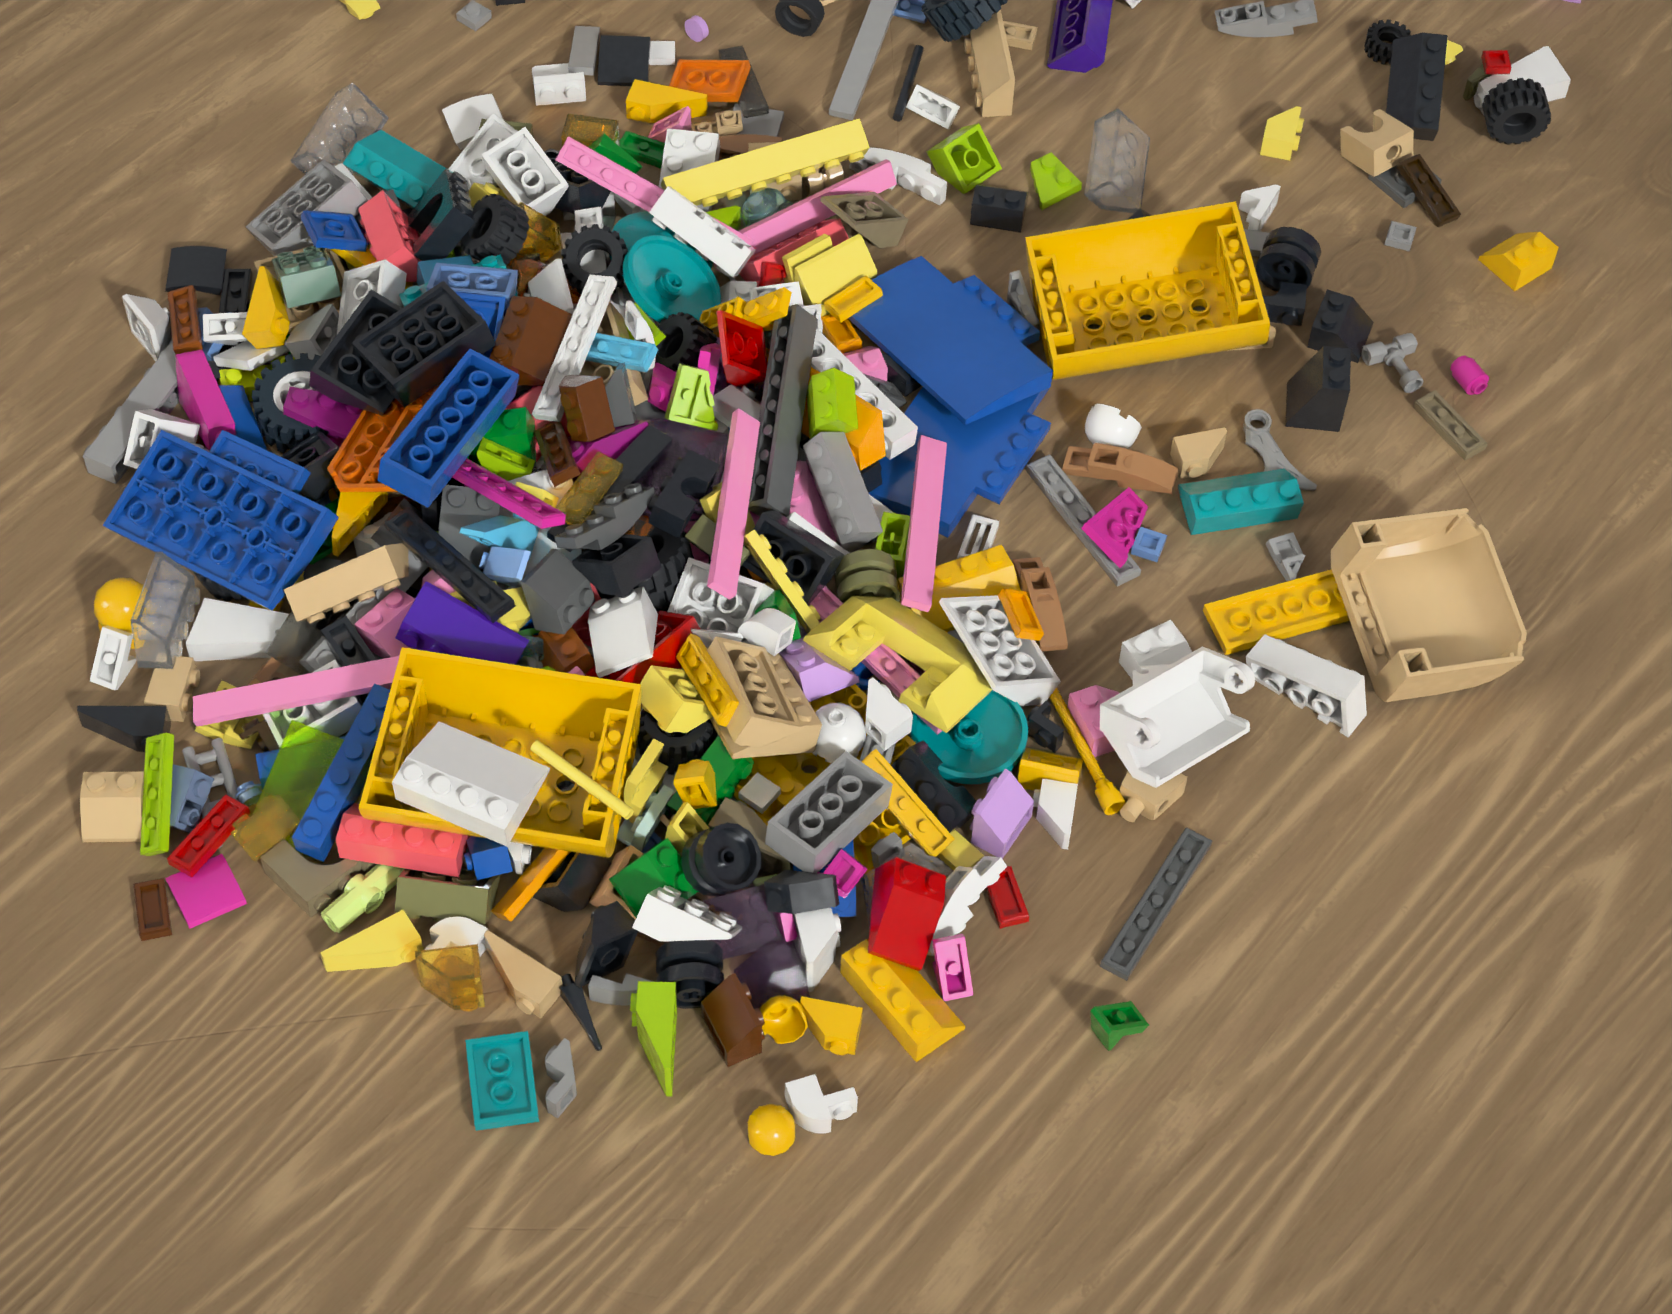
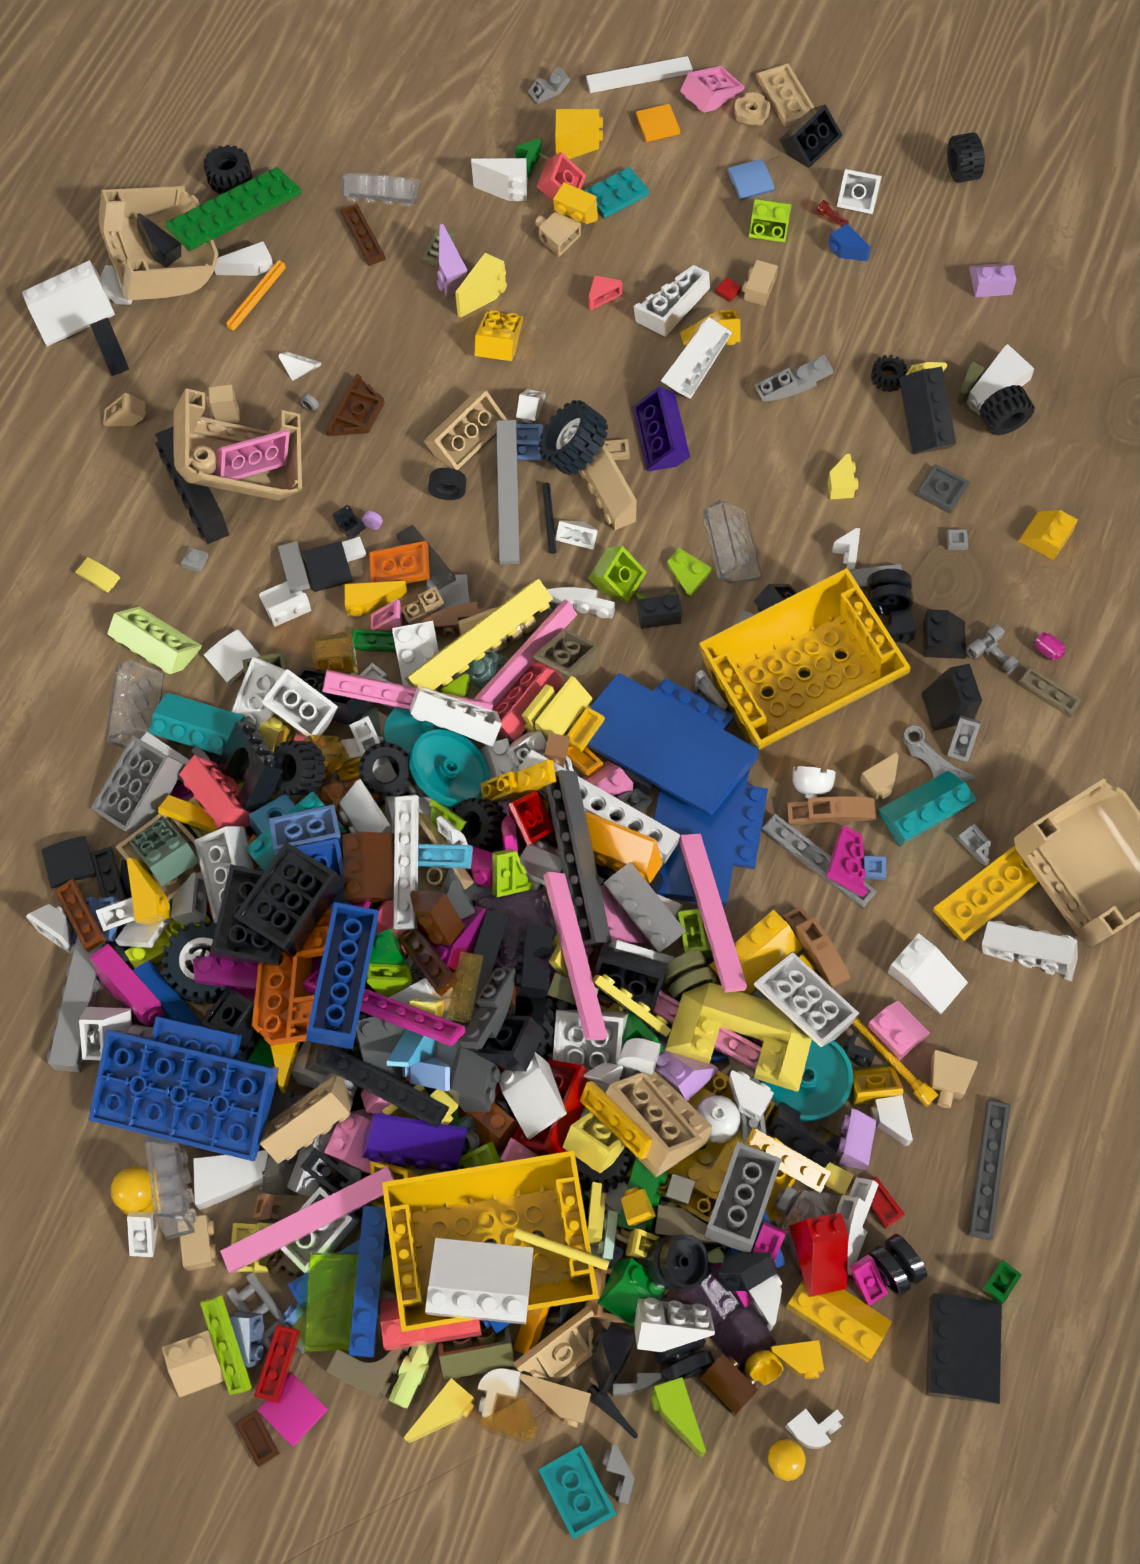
camera: 15 degrees left, 10 degrees up
black slope [77,706,171,752] -> none
clear yellow brick [231,794,301,862] -> none
blue tile [301,210,368,252] -> none
green slope [588,133,643,174] -> none
red tile [759,262,787,287] -> none
lime slope [807,368,858,440] -> none
white tile [957,514,999,559] -> none
light orange tile [998,588,1044,641] -> none
white piece [1100,646,1255,788] -> none
tan piece [1340,109,1414,177] -> none
dark brown tile [1397,154,1461,227] -> none
red tile [1481,50,1512,74] -> none
none -> yellowish green slope [108,607,202,674]
none -> black bracket [332,505,366,538]
none -> tan wing [513,1305,594,1383]
none -> medium nougat brick [544,732,570,768]
none -> black wheel [868,1233,928,1297]
none -> black slope [926,1293,1002,1404]
none -> light grey slope [947,715,981,762]

